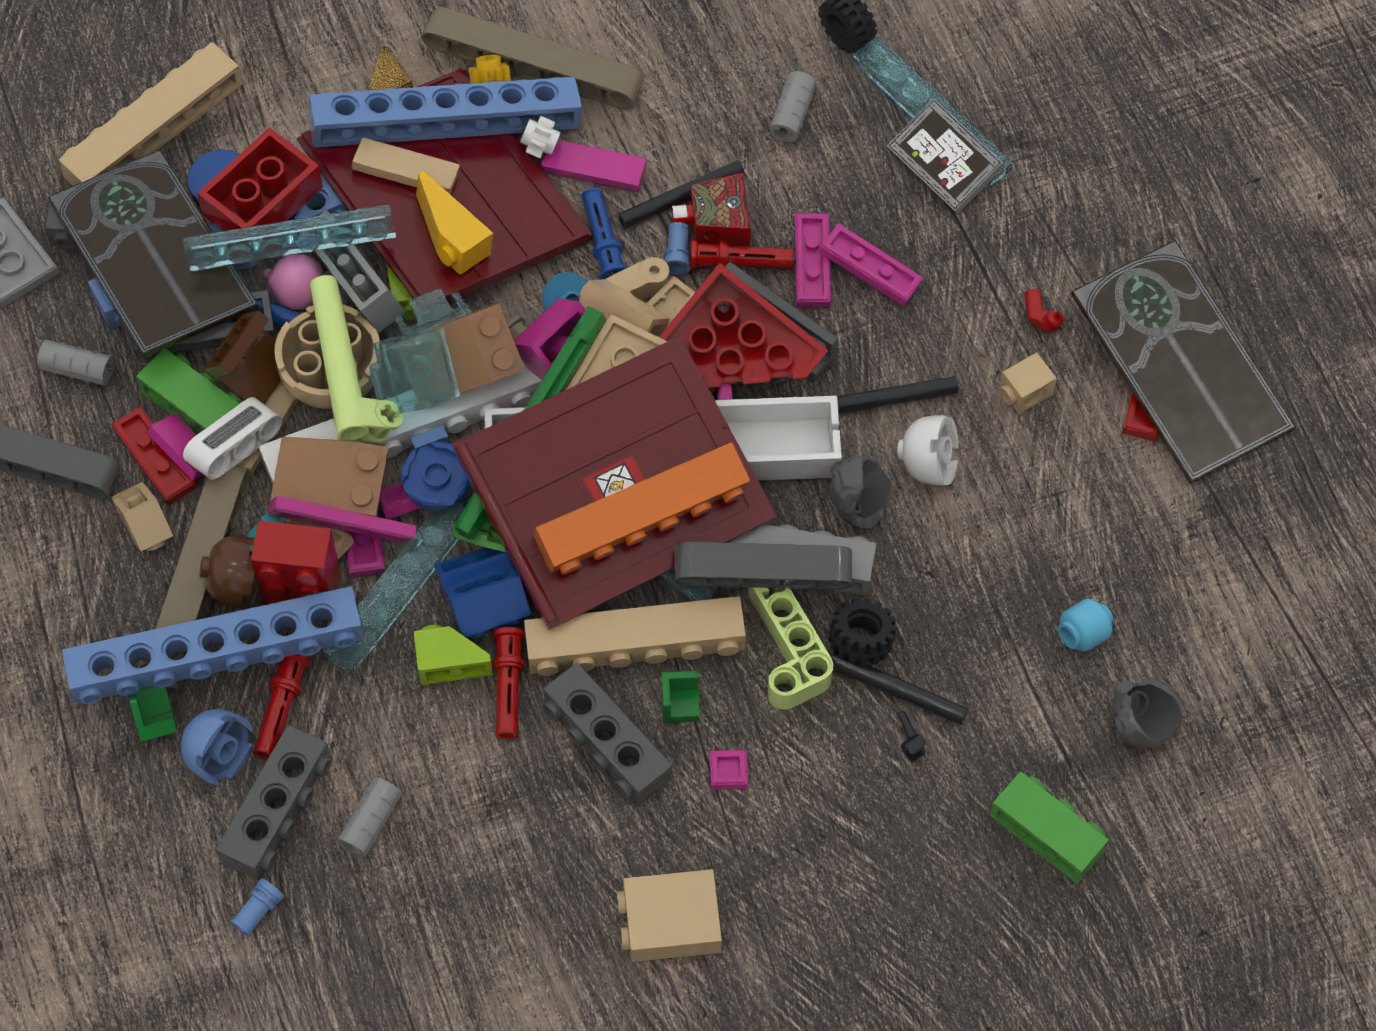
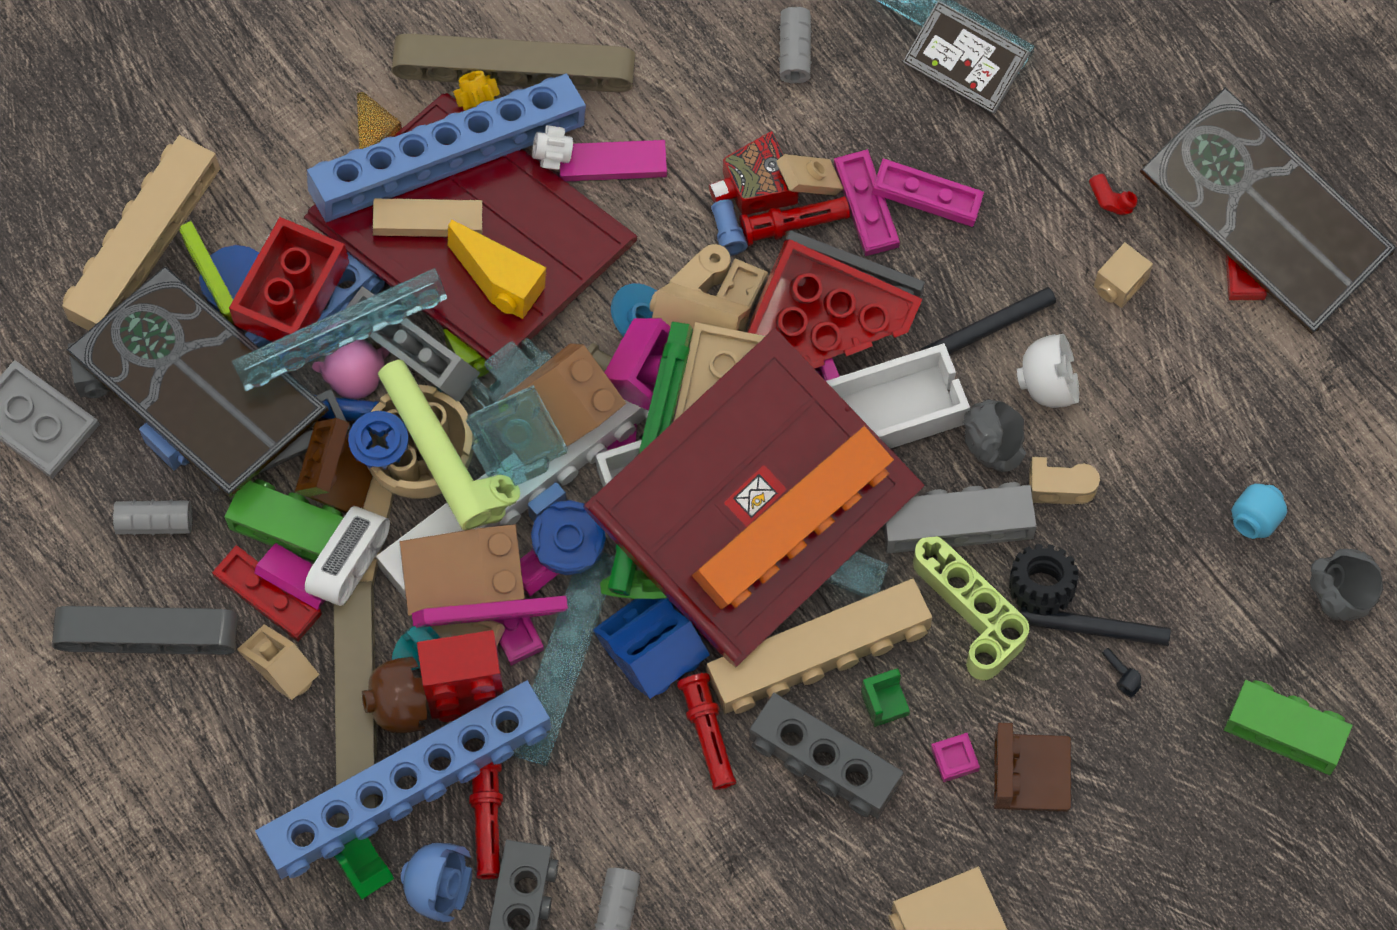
camera: 15 degrees left, 5 degrees up
lime slope [414,625,493,685] -> none
blue pin [581,187,628,280] -> none
black piece [618,160,745,229] -> none
dark grey beam [675,542,852,590] -> none
none -> lime tile [179,221,235,326]
none -> blue gear [348,411,408,469]
none -> tan plate [776,154,844,196]
none -> reddish brown bracket [994,723,1071,812]
none -> tan leg [1029,457,1100,504]

